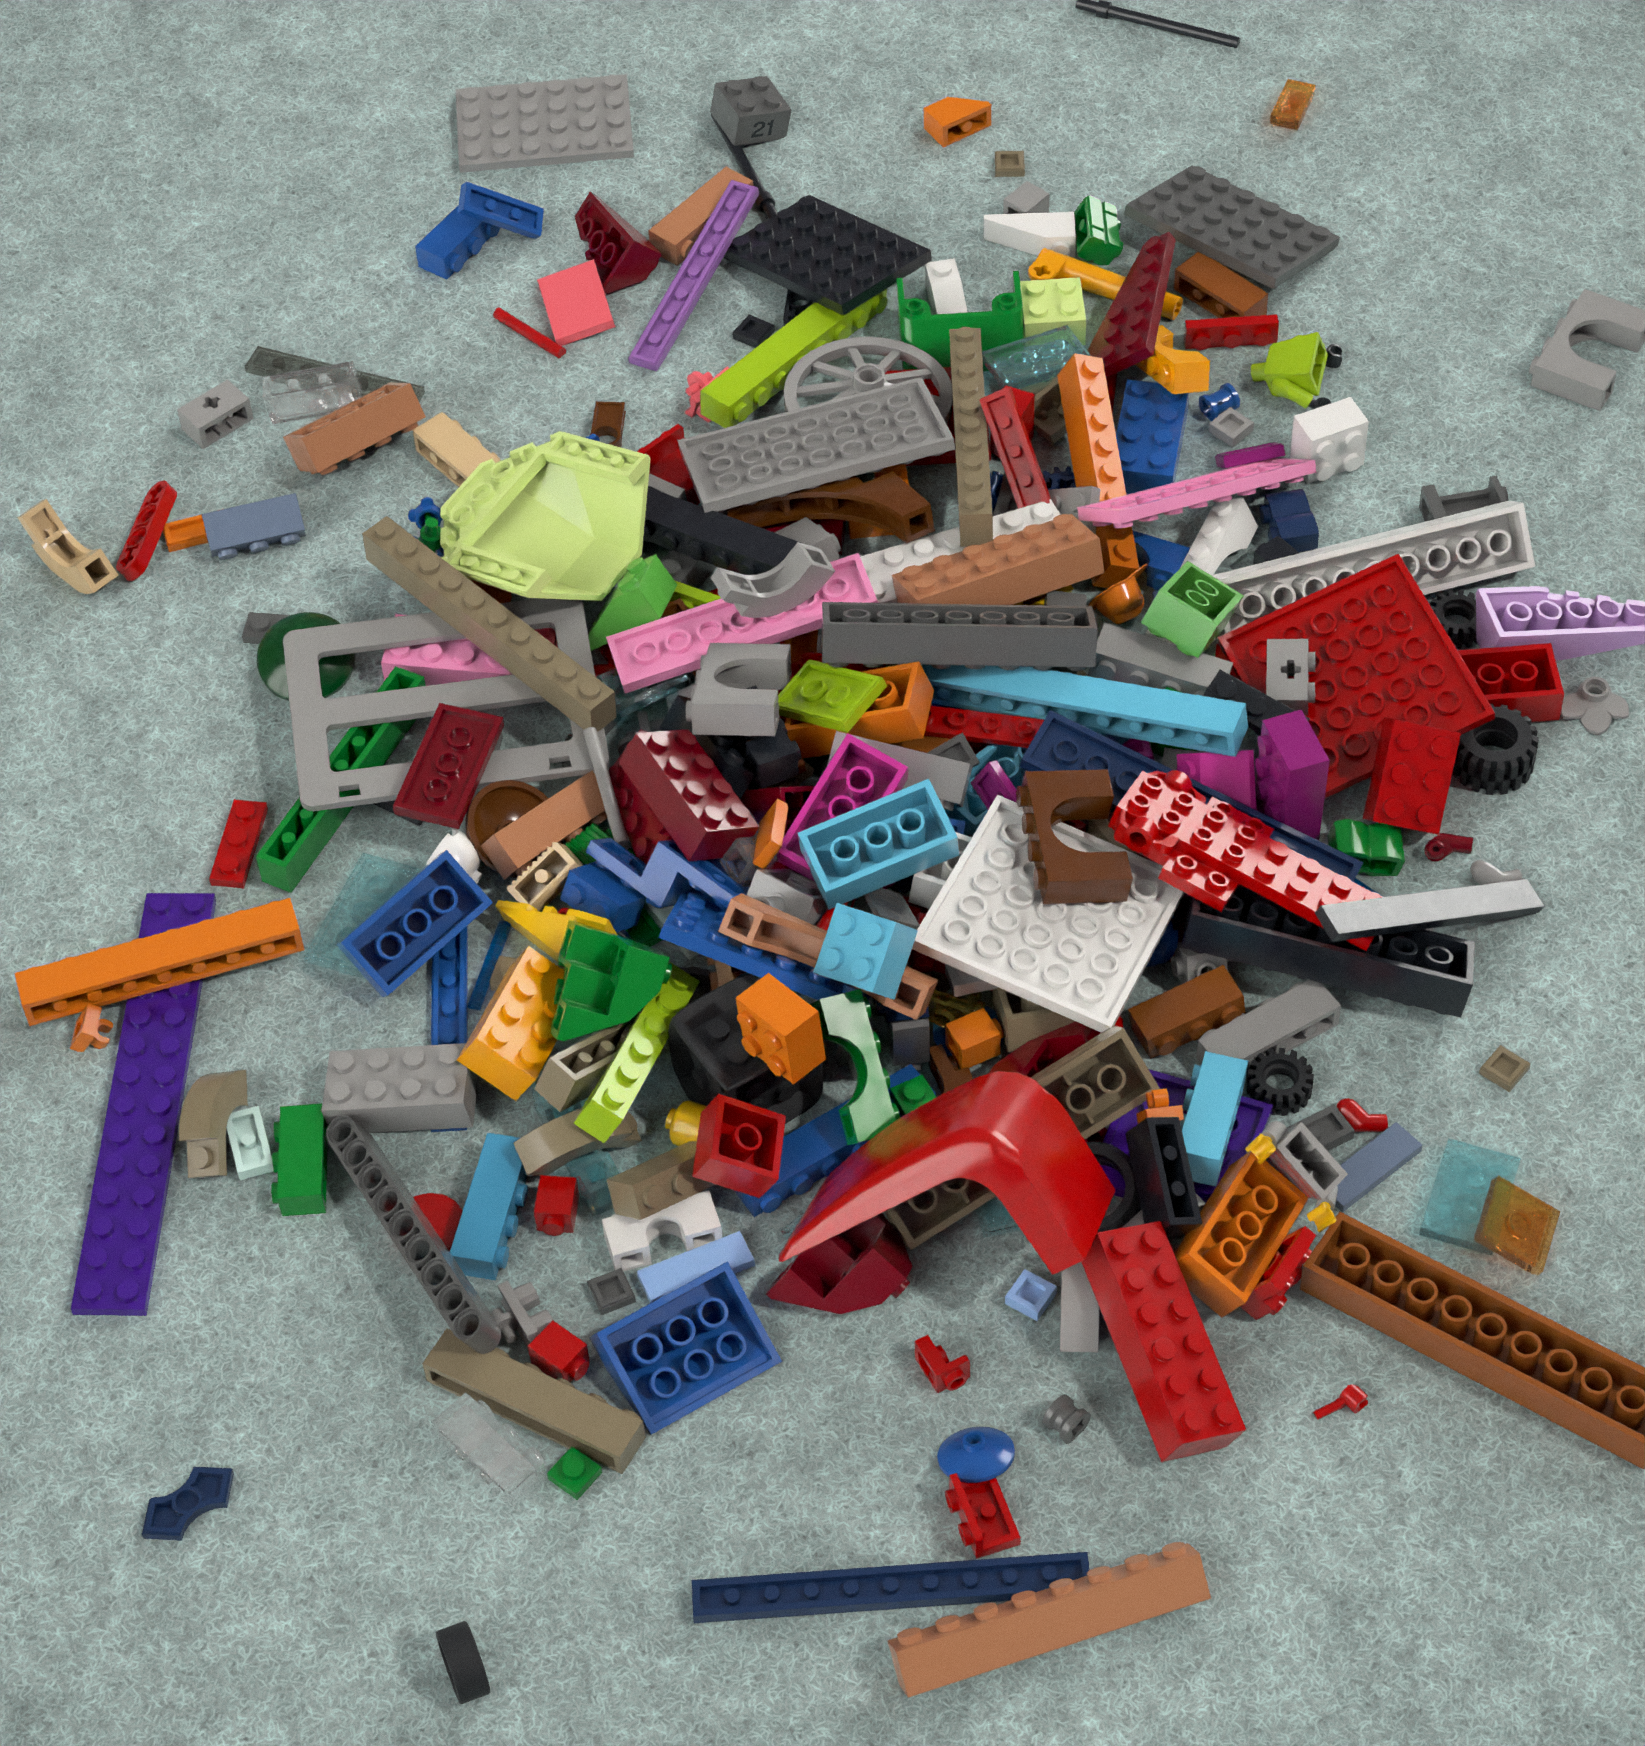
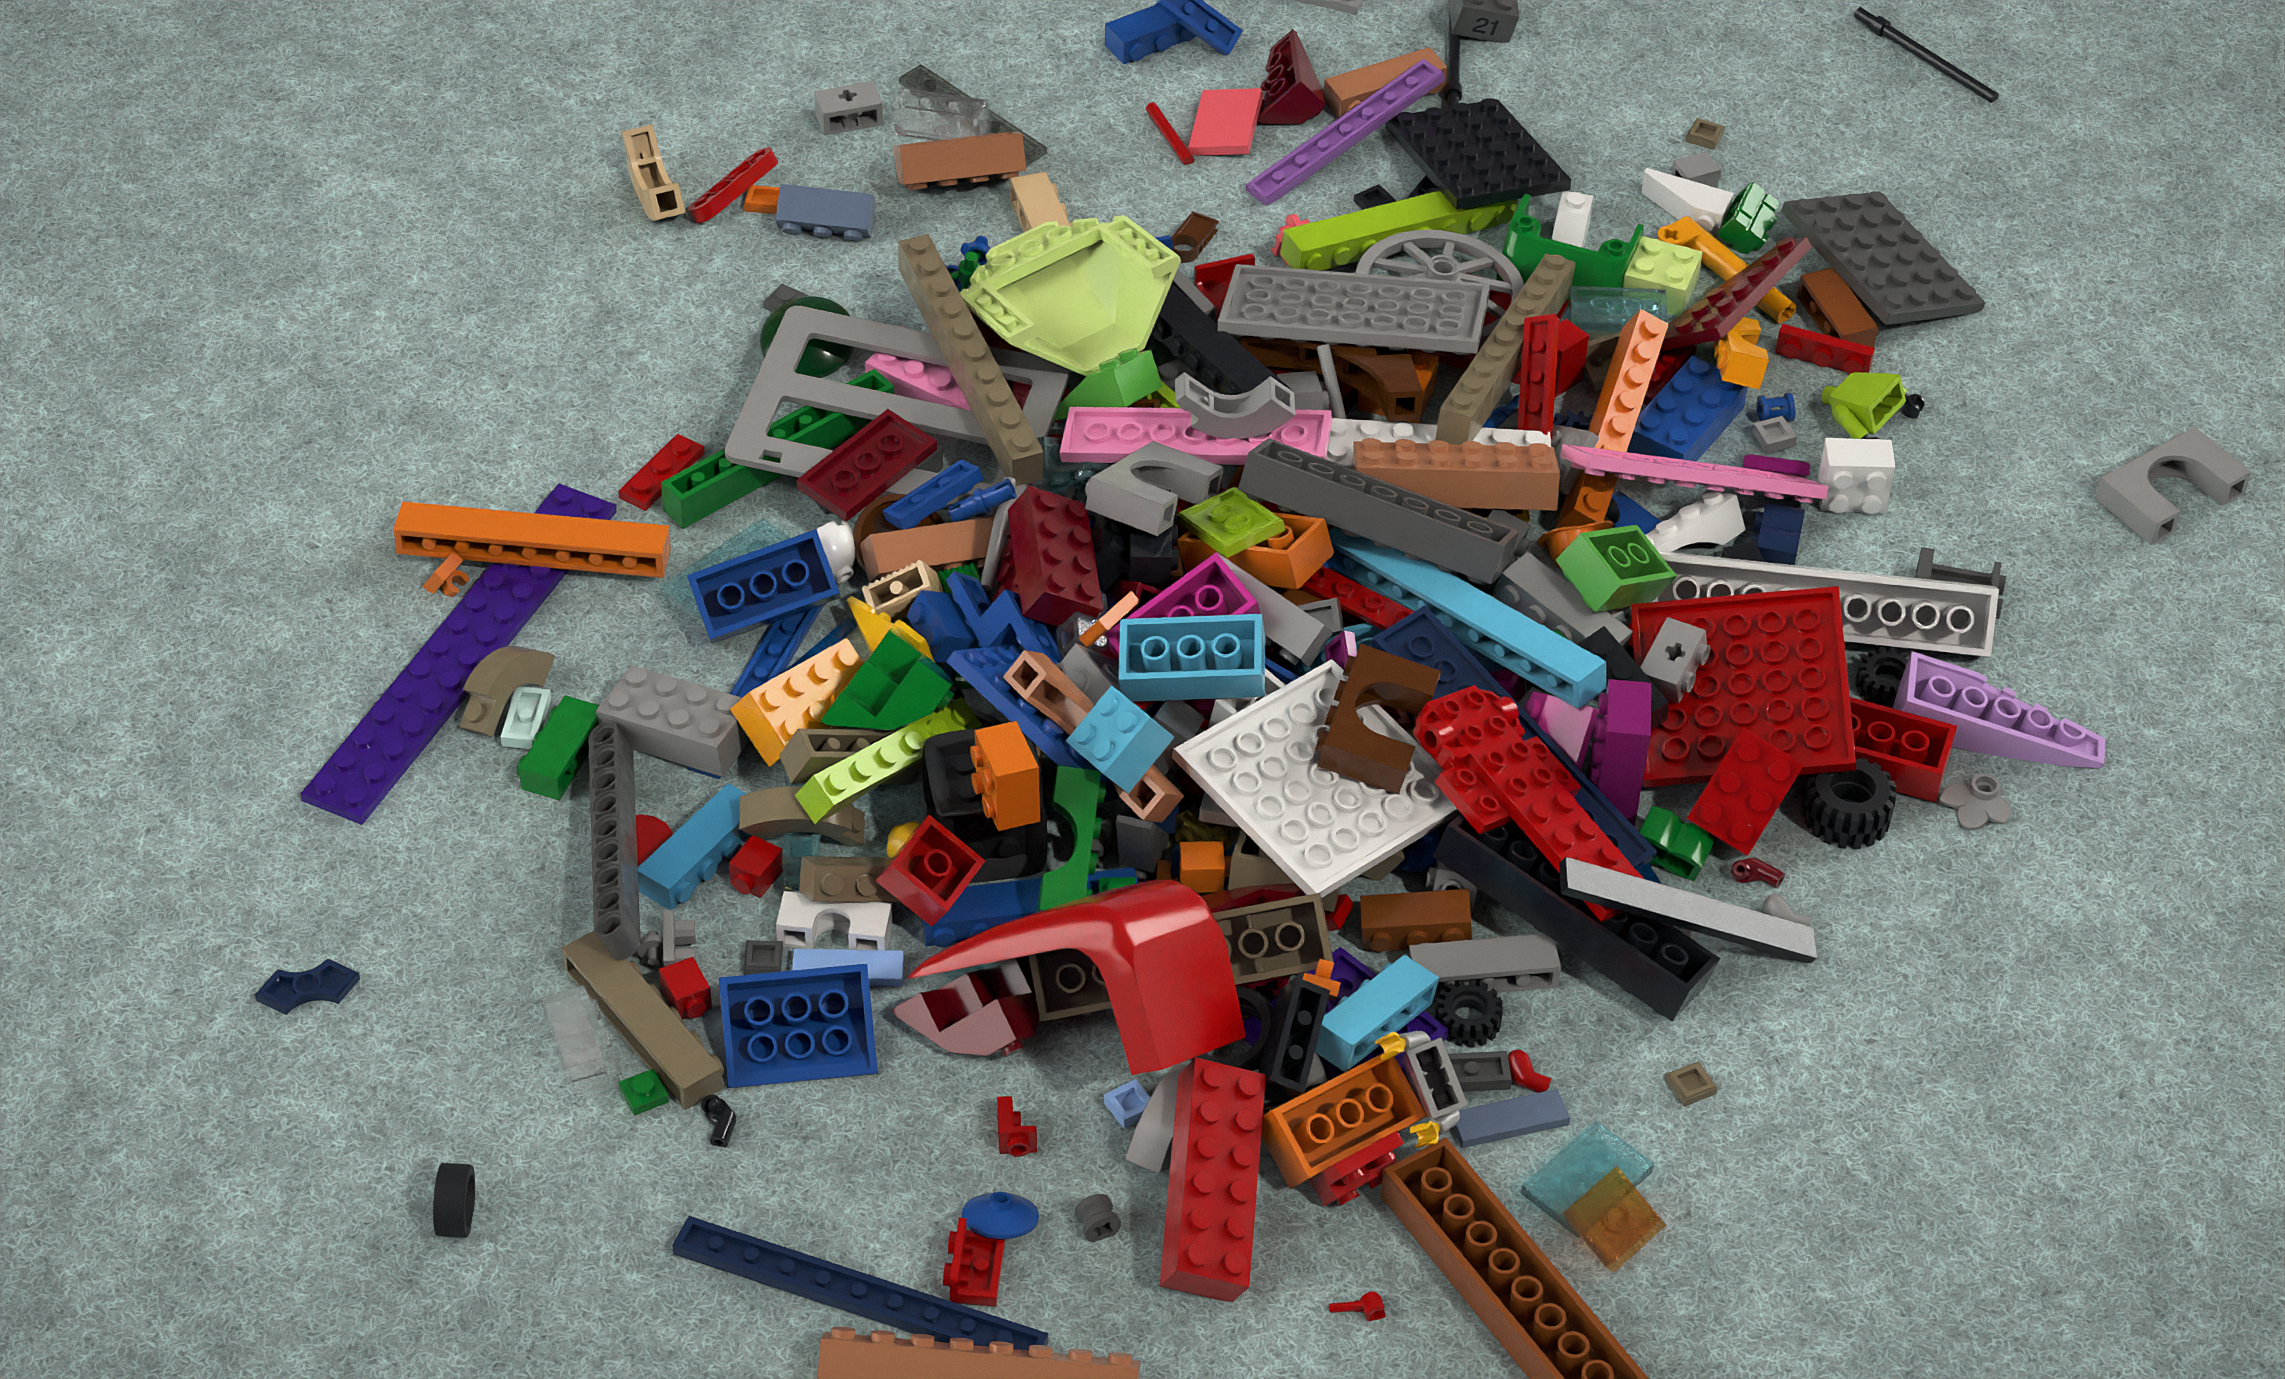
camera: 20 degrees right, 5 degrees down
orange slope [923,97,991,148] -> none
clear orange plate [1270,79,1316,130] -> none
none -> black arm [701,1094,737,1148]
none -> blue plate [882,459,984,530]
none -> blue pin [947,478,1017,522]
none -> light grey bar [1317,344,1347,419]

